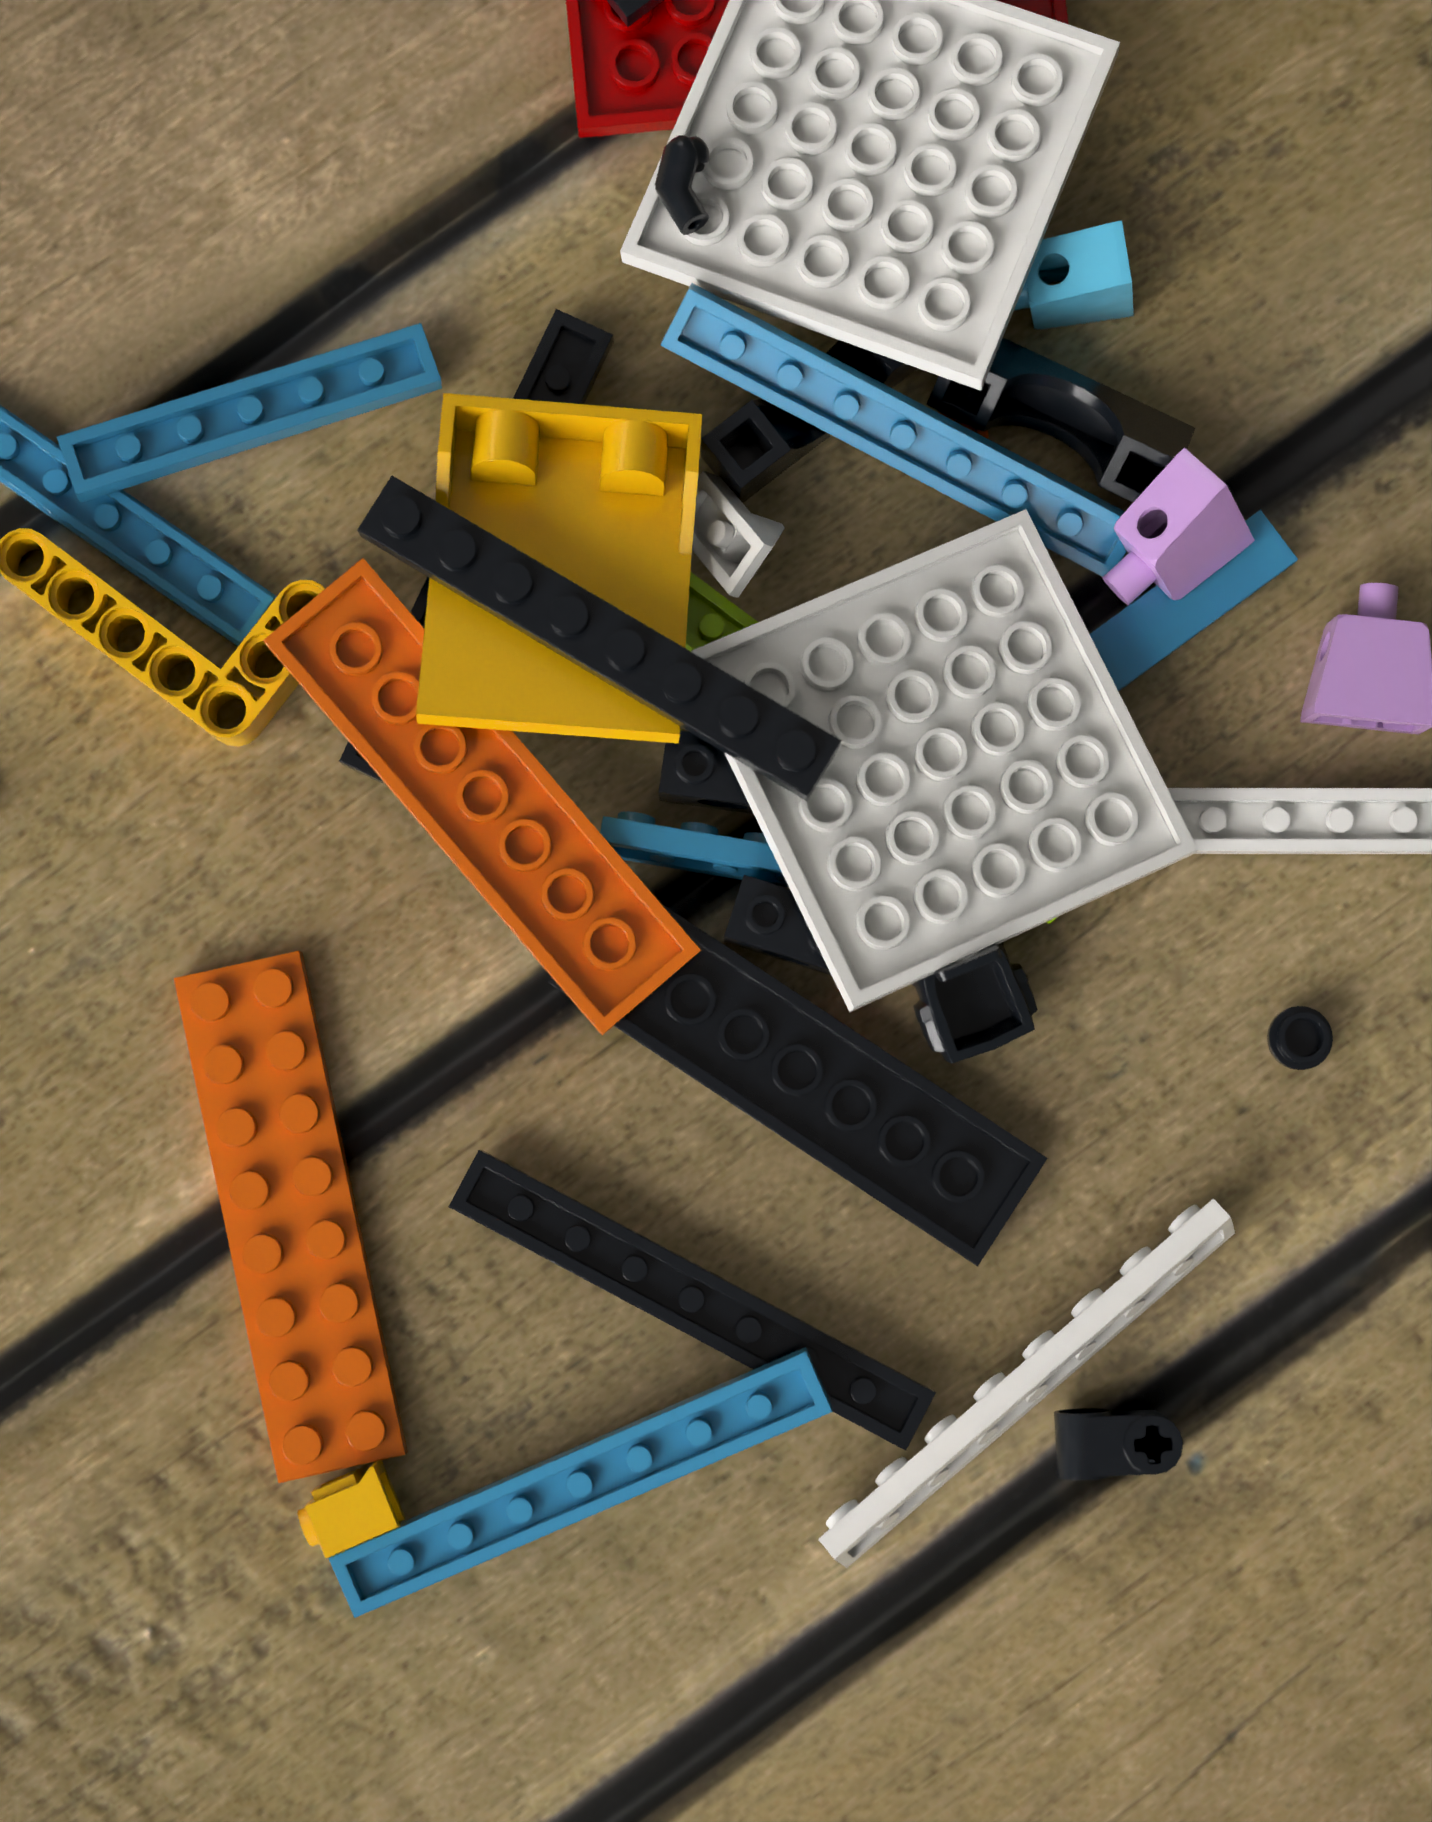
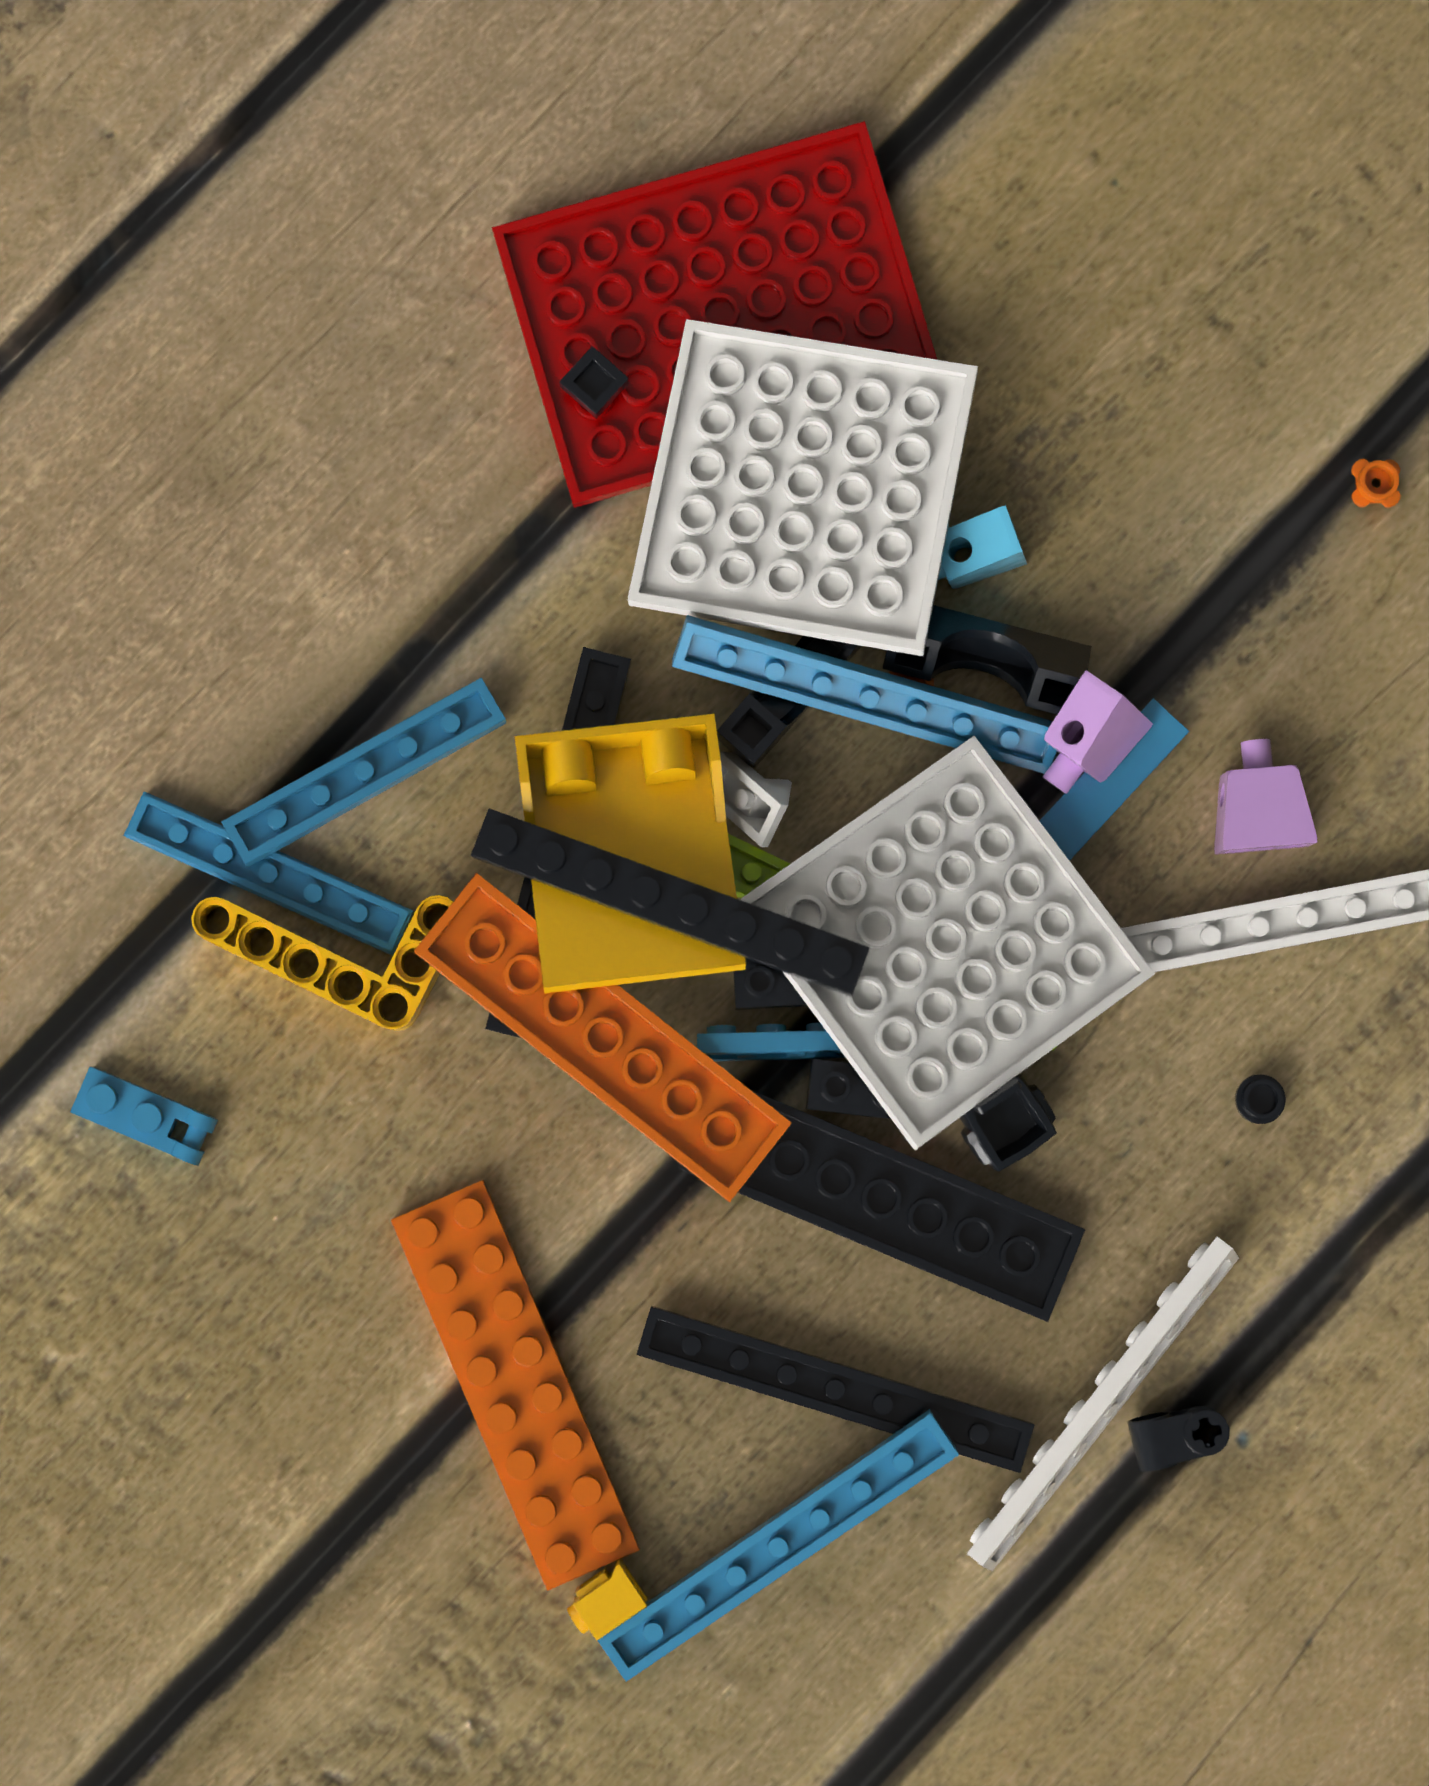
camera: 10 degrees left, 0 degrees up
black arm [655,135,710,235] -> none

